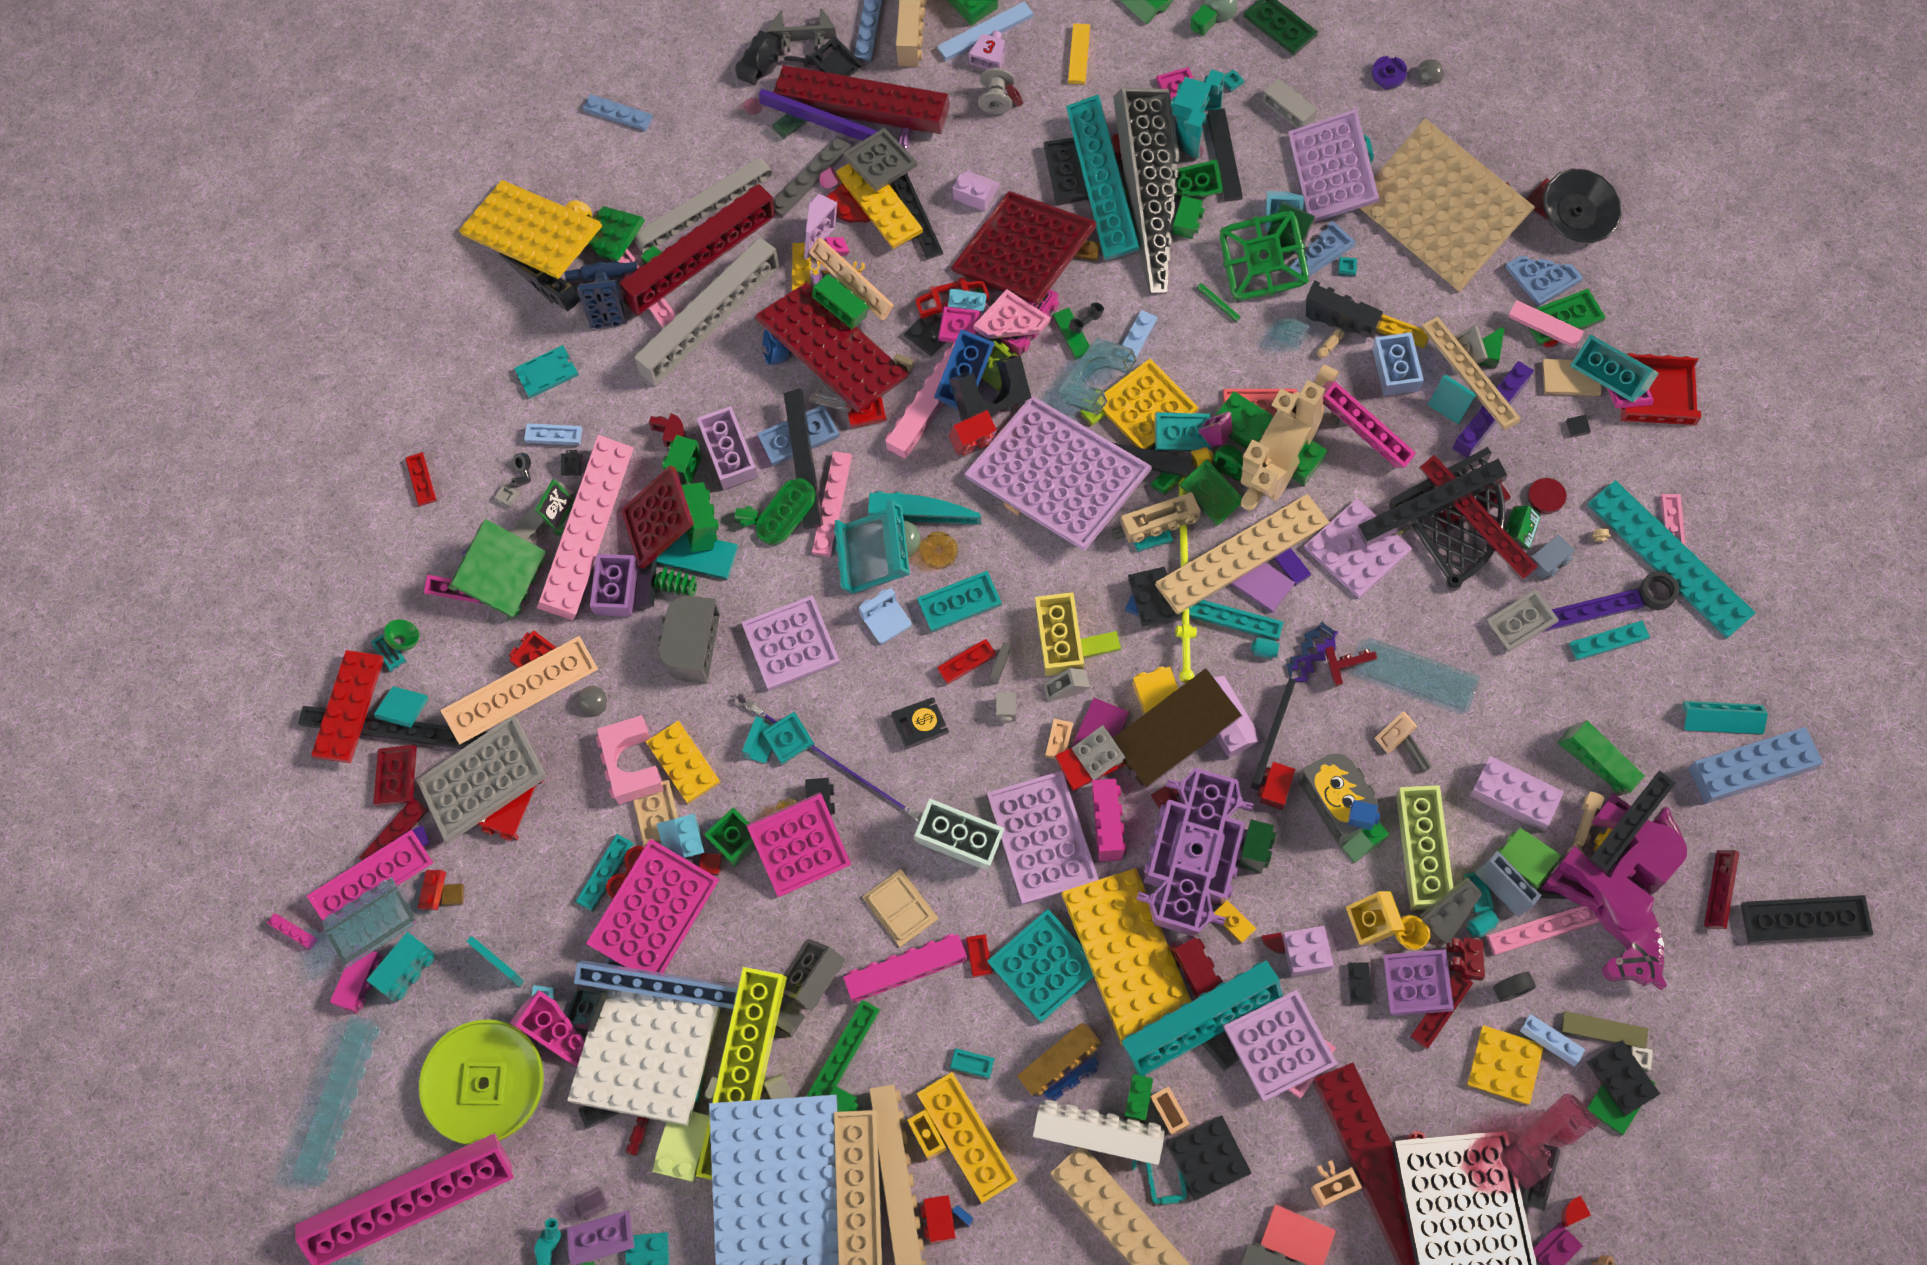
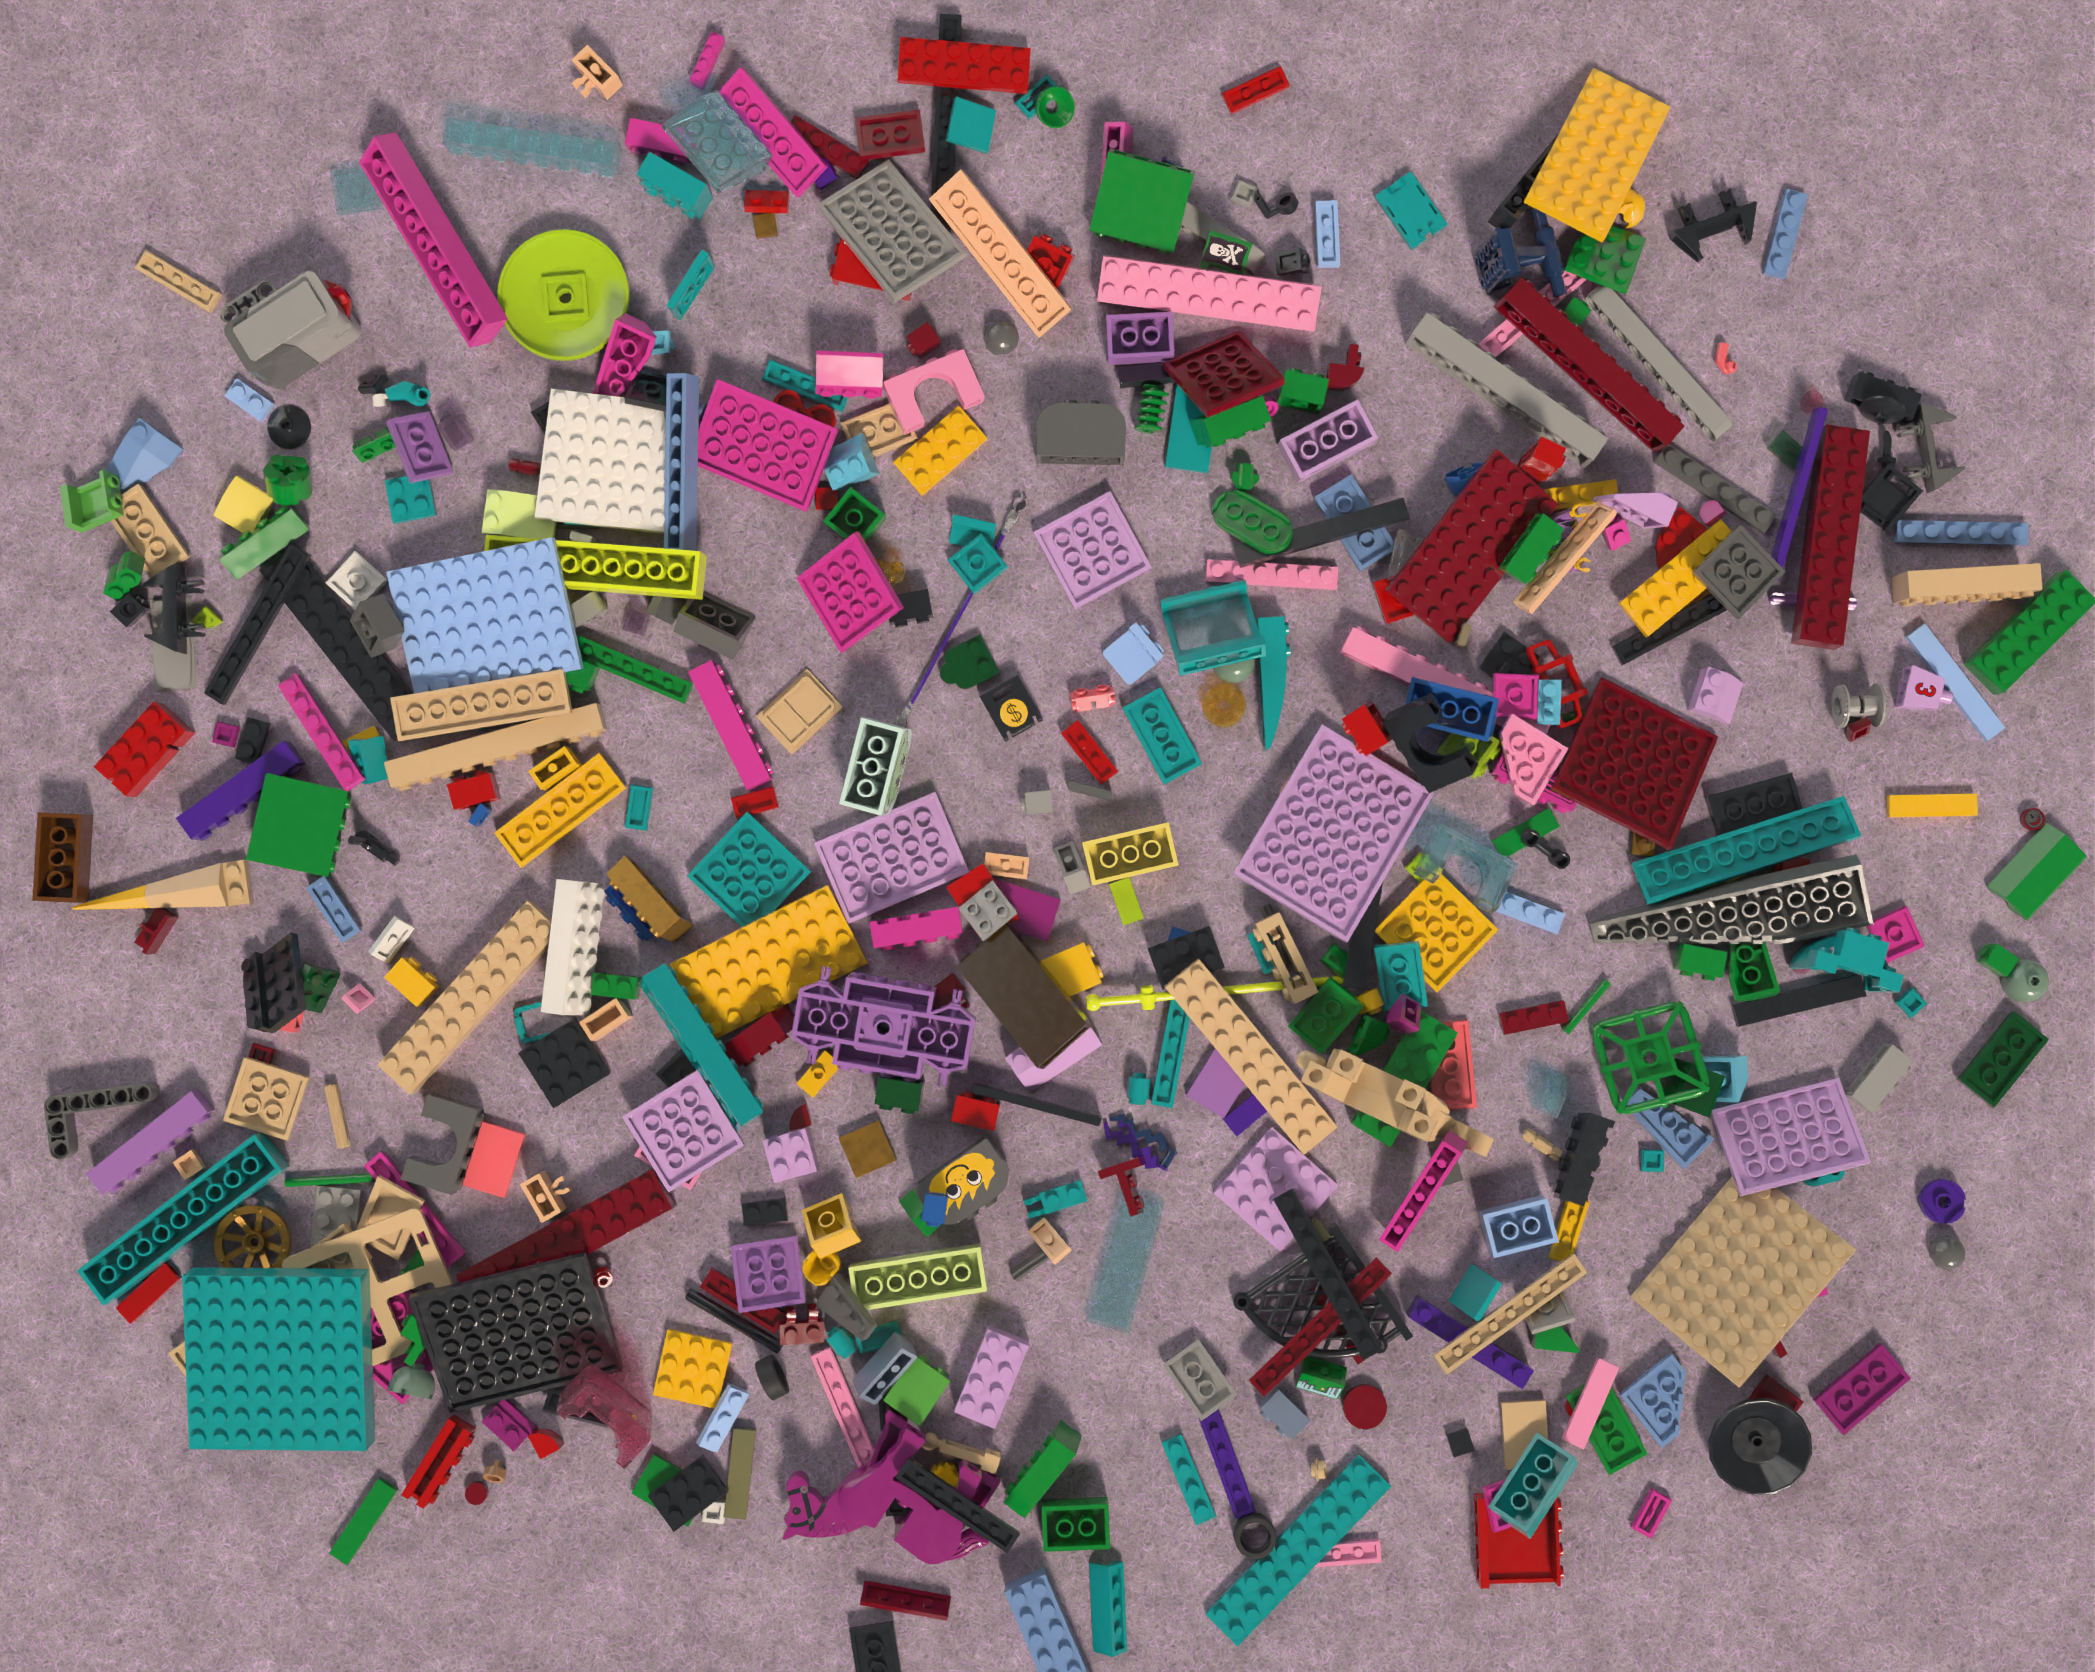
camera: 80 degrees right, 20 degrees up
none -> light nougat brick [572,45,623,100]
none -> clear purple tile [622,609,651,636]
none -> black axle [685,1289,783,1353]
none -> slope [816,351,883,399]
none -> pearl gold tile [839,1120,897,1178]
none -> dark red brick [906,321,941,359]
none -> dark green plate [940,634,1000,690]
none -> teal hinge [1023,1179,1088,1218]
none -> green brick [1042,1497,1110,1552]
none -> coral hinge [1070,684,1116,712]
none -> dark red plate [1498,1000,1569,1035]
none -> red brick [1517,437,1566,485]
none -> dark pink tile [1630,1488,1672,1539]
none -> black hose [1669,188,1757,263]
none -> coral arm [1715,343,1737,374]
none -> magenta plate [1812,1343,1911,1435]

